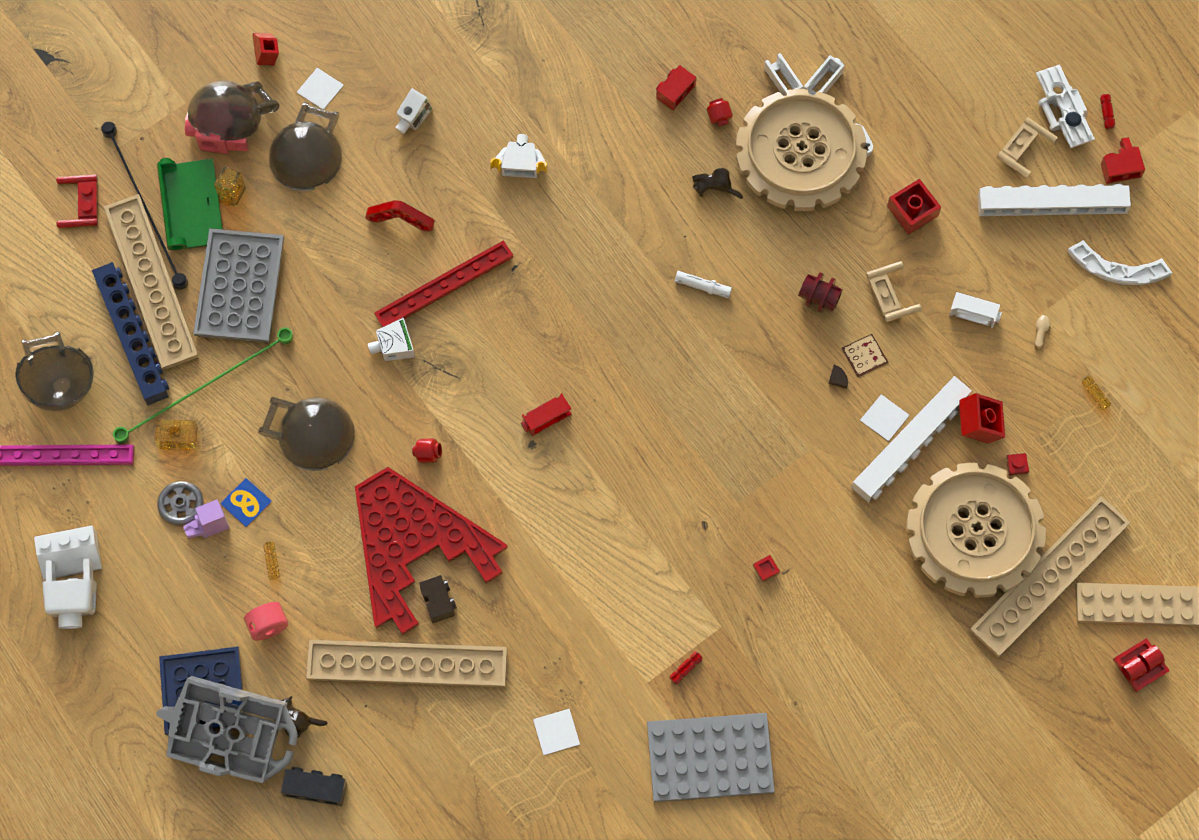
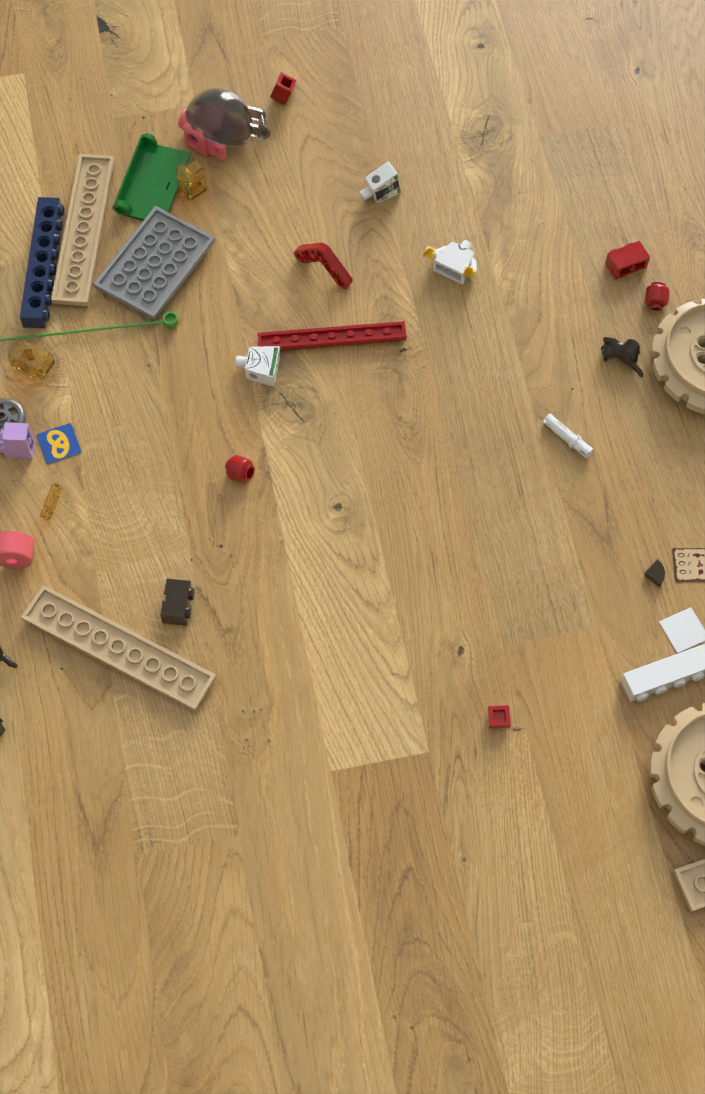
camera: 25 degrees right, 5 degrees down
red plate [56,174,98,228] -> none
black piece [101,122,188,290] -> none
clear smoke windscreen [258,397,355,471] -> none
clear smoke windscreen [269,102,342,191] -> none
white sticker [297,68,343,109] -> none
red wing [355,467,508,635] -> none
red window [521,393,572,436] -> none
white sticker [533,709,580,755] -> none
light grey plate [647,713,774,802] -> none
red axle [670,651,702,684] -> none
dark red piece [798,272,843,313] -> none

